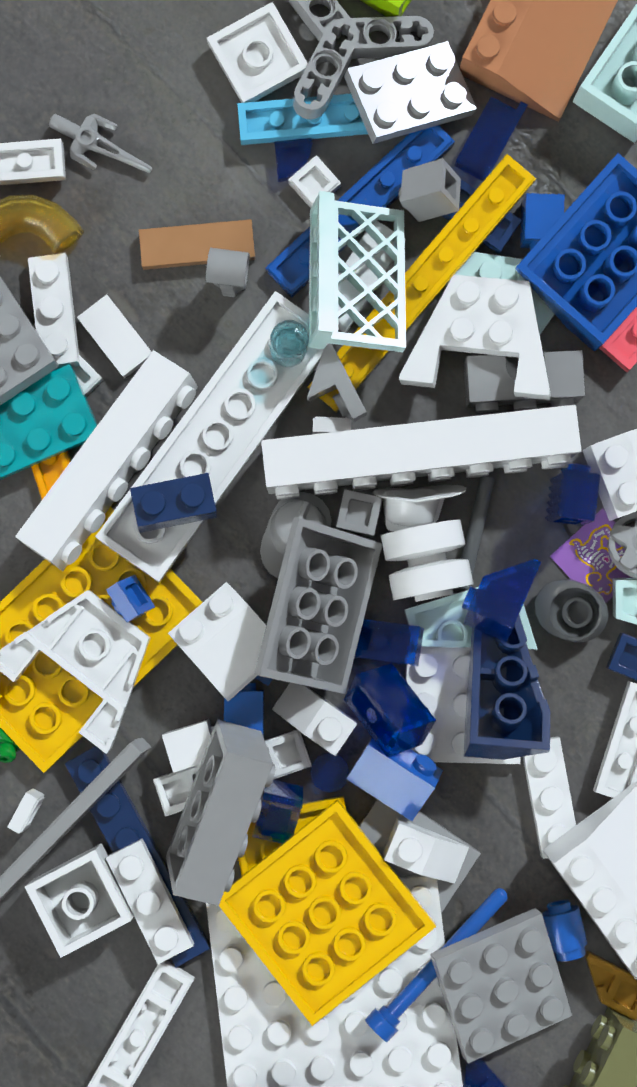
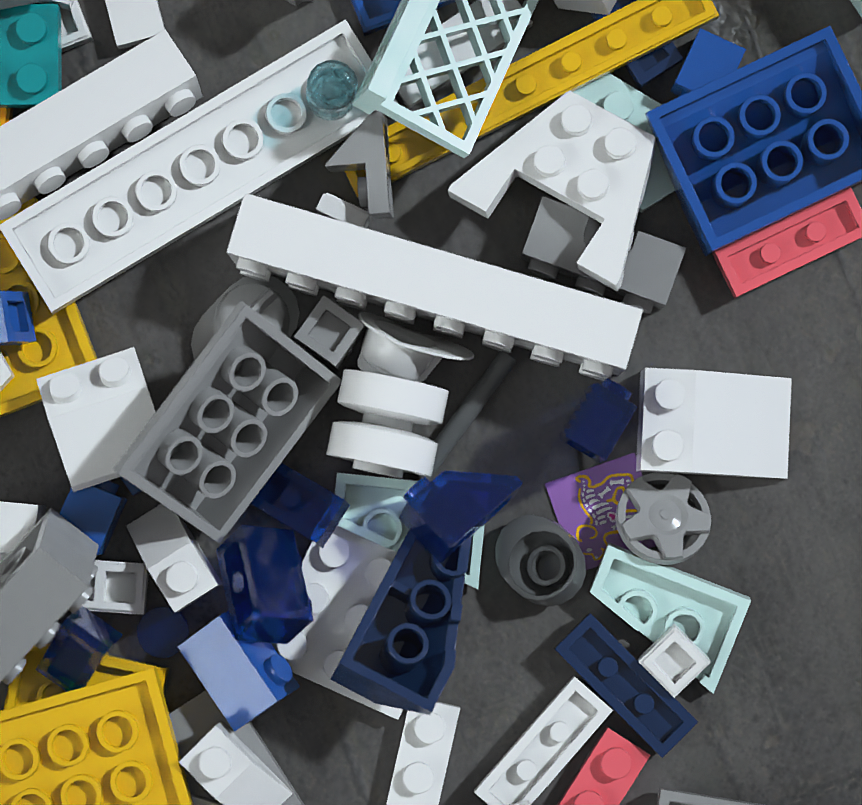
camera: 25 degrees right, 0 degrees up
dark blue brick [130,473,217,533] -> none

